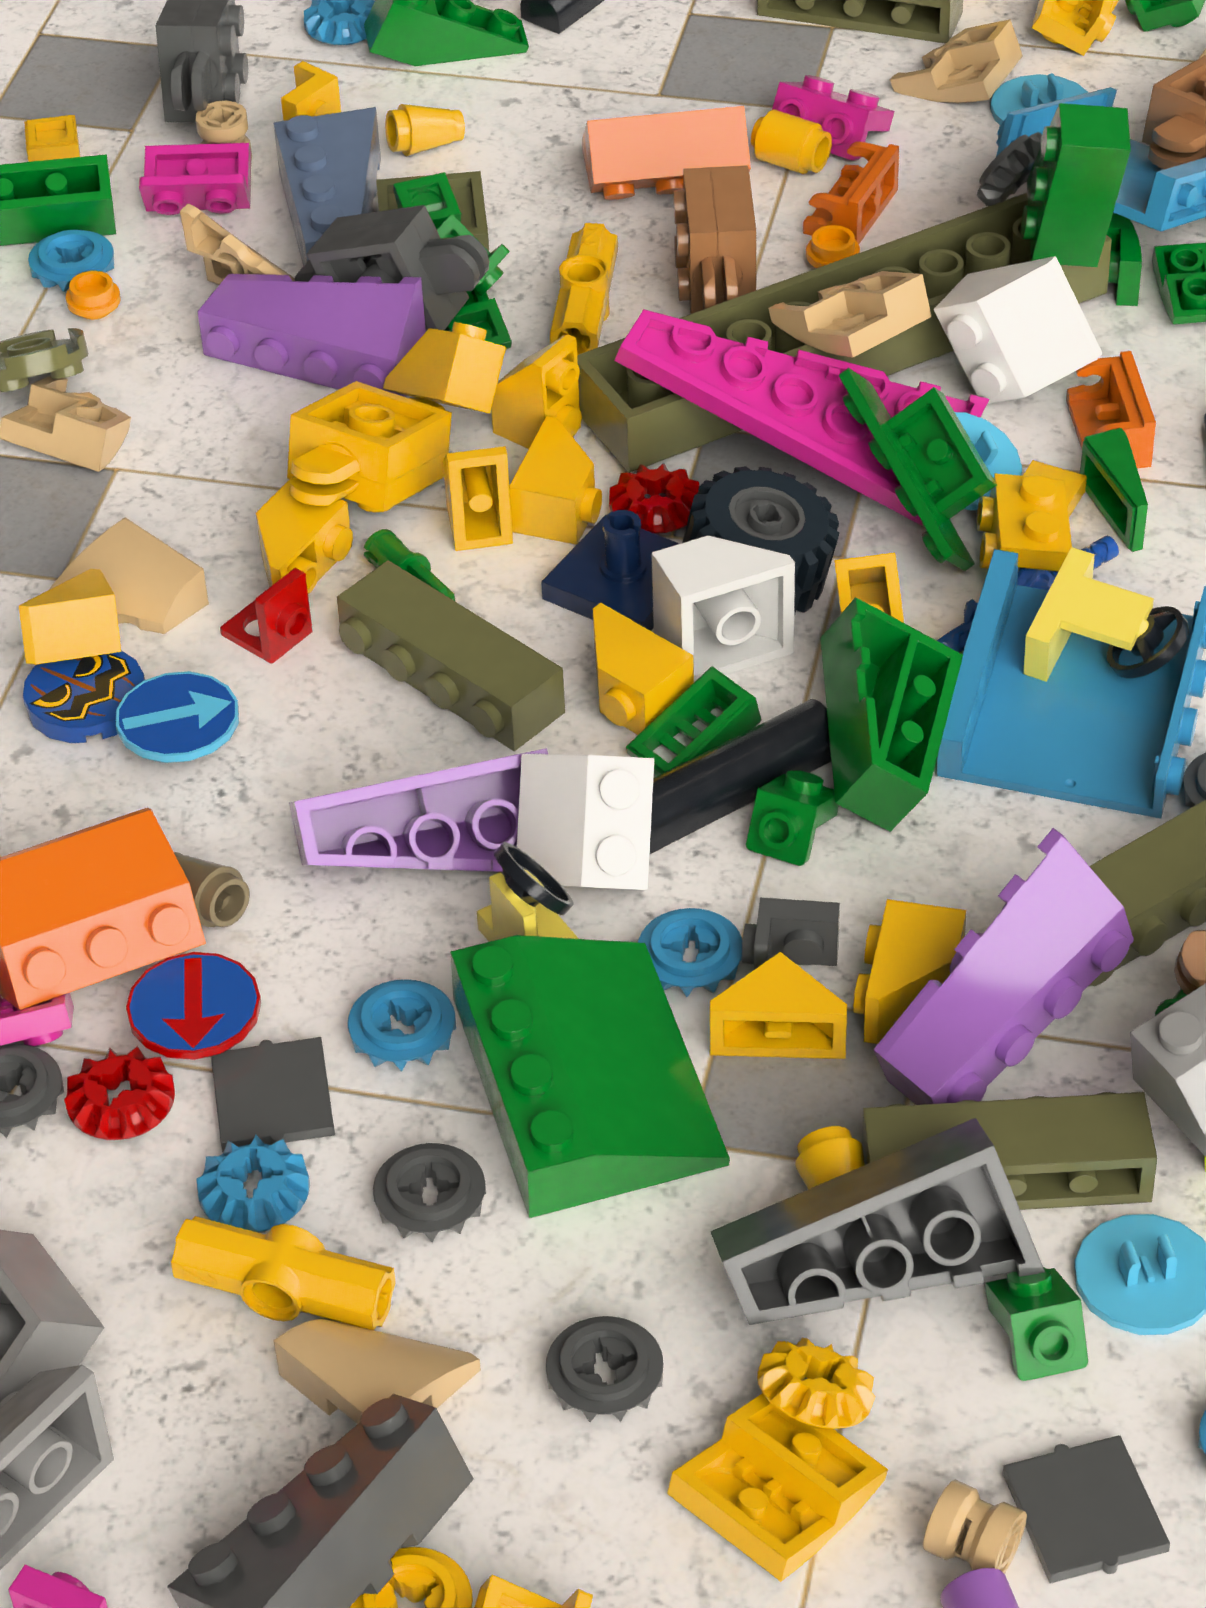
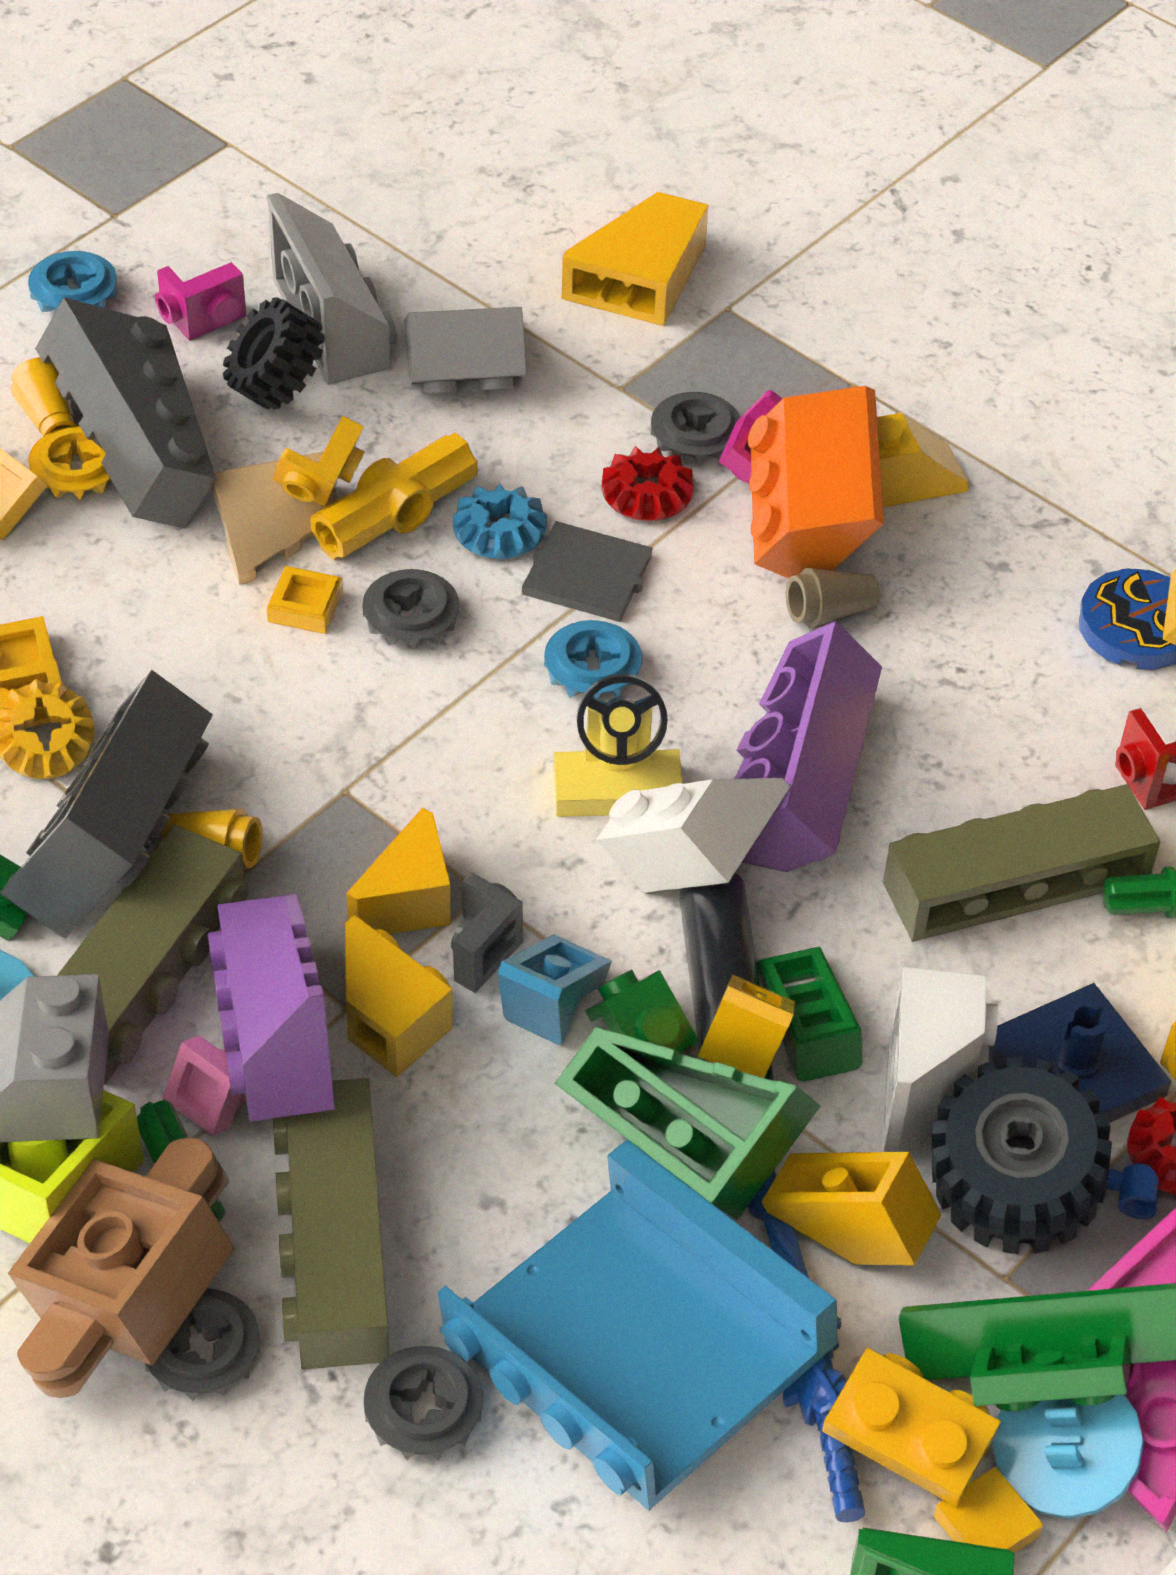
camera: 115 degrees right, 5 degrees up
blue piece [116,671,239,763] -> none
blue piece [126,952,261,1060] -> none
green slope [450,935,730,1218] -> none
dark grey gear [546,1316,664,1422] -> none
yellow slope [593,603,694,735] -> none
dark azure gear [638,908,743,997] -> none
light yellow piece [1023,547,1189,682] -> none
none -> bright pink tile [162,1035,246,1136]
none -> black tyre [223,297,325,410]
none -> yellow tile [267,566,343,634]
none -> yellow bracket [272,416,365,507]
none -> dark azure slope [498,934,612,1045]
none -> yellow slope [698,974,795,1078]

